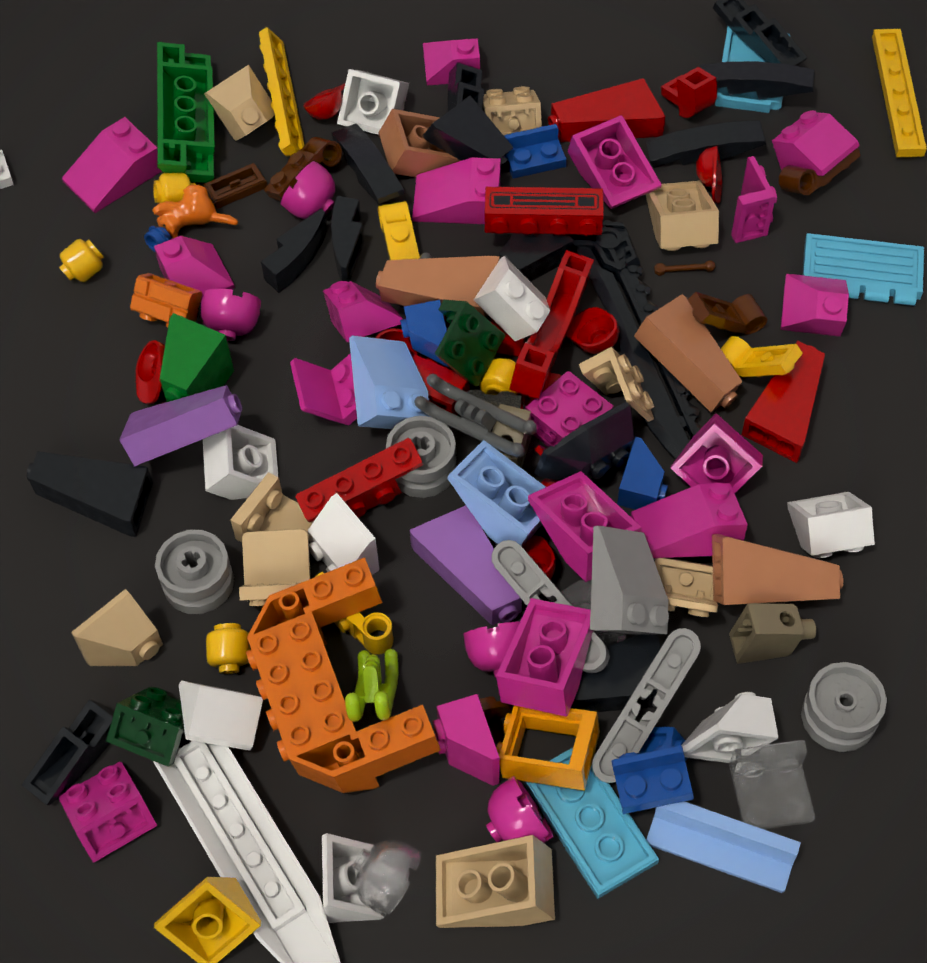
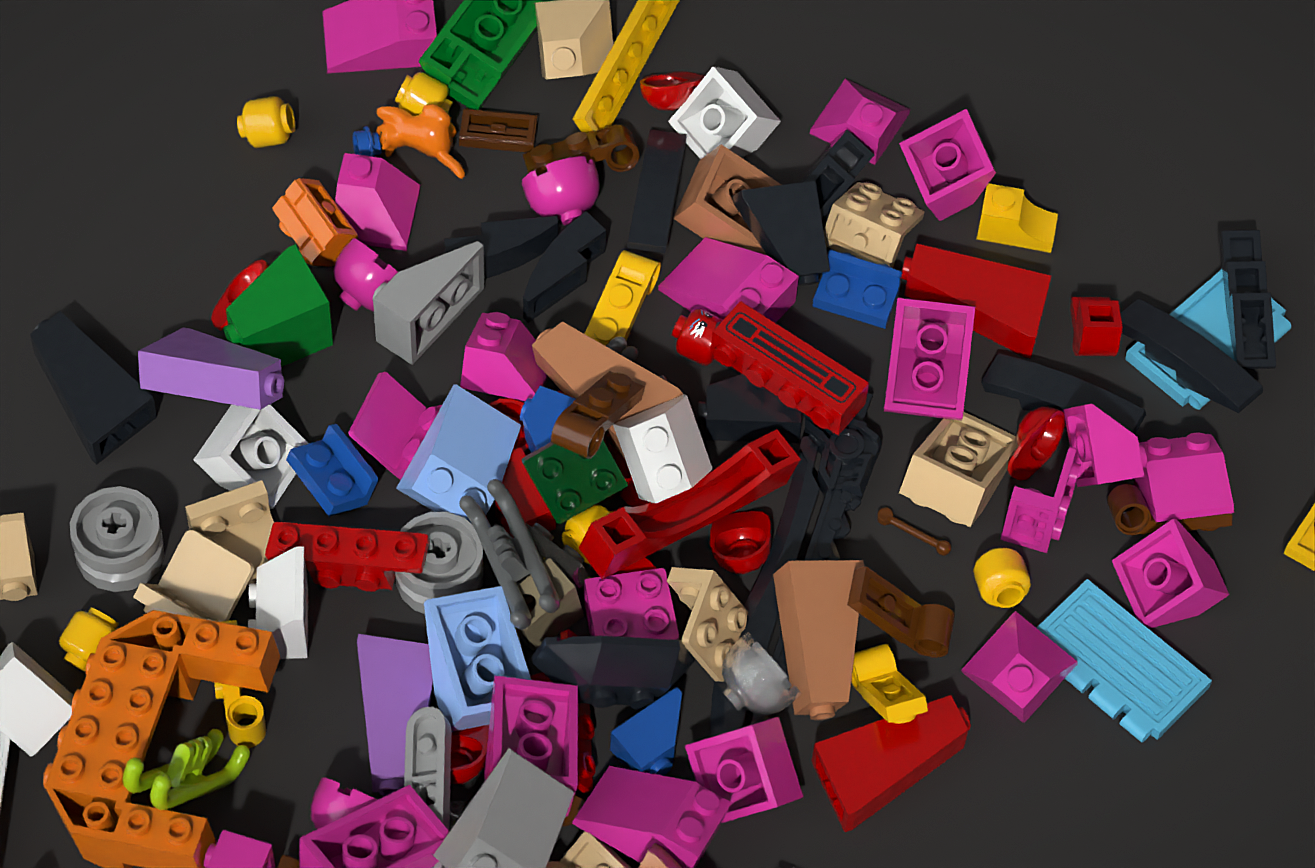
camera: 30 degrees right, 0 degrees up
none -> blue bracket [286,423,378,517]
none -> light grey slope [373,241,484,365]
none -> reddish brown plate [551,371,645,459]
none -> red head [671,308,723,366]
none -> clear cylinder [722,632,802,715]
none -> dark pink slope [899,109,996,221]
none -> yellow head [973,548,1031,608]
none -> yellow arch [977,183,1058,253]
none -> dark pink slope [1064,404,1147,487]
none -> dark pink slope [1112,519,1230,629]

